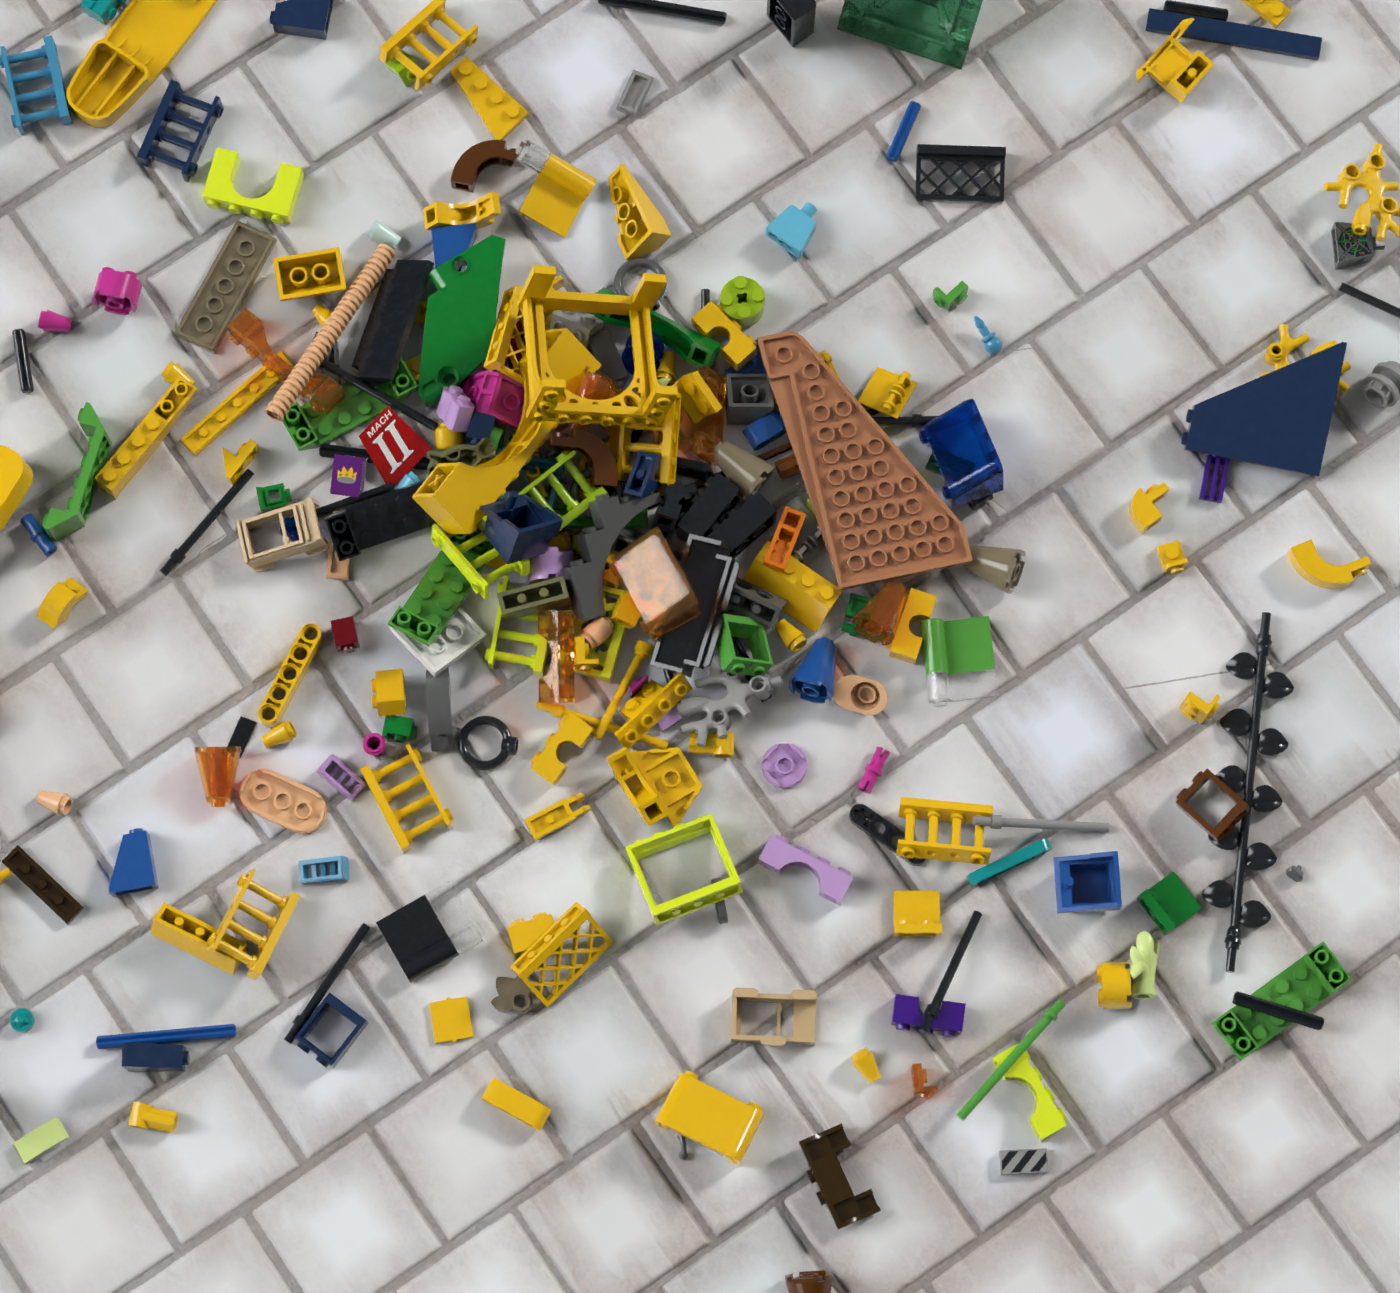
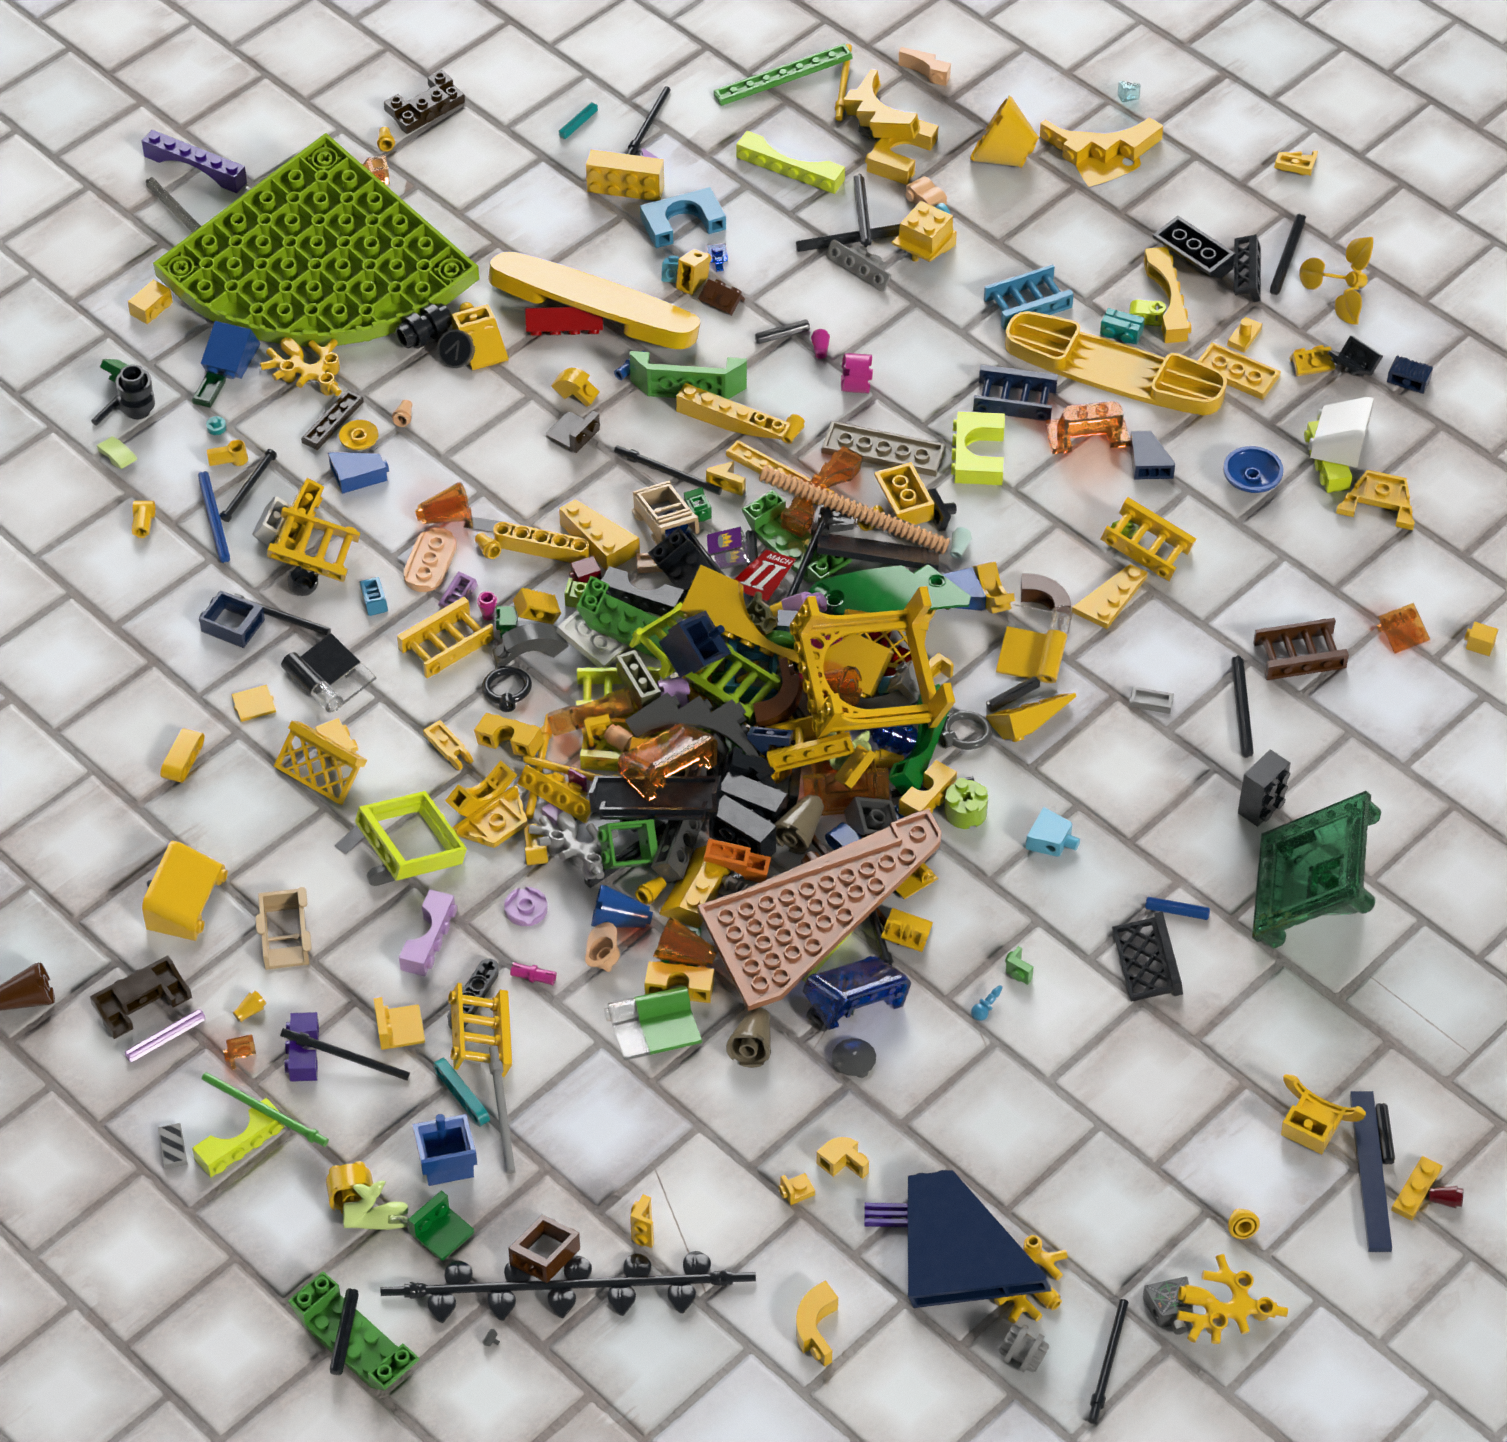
camera: 80 degrees right, 25 degrees down
dark blue slope [122,1043,190,1072] -> none
dark tan plate [491,975,533,1014] -> none
none -> axle [125,1009,205,1062]
none -> yellow piece [207,440,248,466]
none -> black bar [220,449,277,522]
none -> white brick [252,496,291,545]
none -> black hair [287,566,319,596]
none -> sticker [334,825,365,854]
none -> yellow dish [339,420,379,450]
none -> bracket [546,411,600,453]
none -> yellow wedge [559,499,640,571]
none -> lime brick [564,578,587,608]
none -> arch [601,566,684,617]
none -> dark grey dish [832,1038,876,1078]
none -> black tile [928,488,957,531]
none -> black axle [986,676,1040,712]
none -> clear orange windscreen [1045,401,1130,454]
none -> yellow brick [1228,1208,1260,1239]

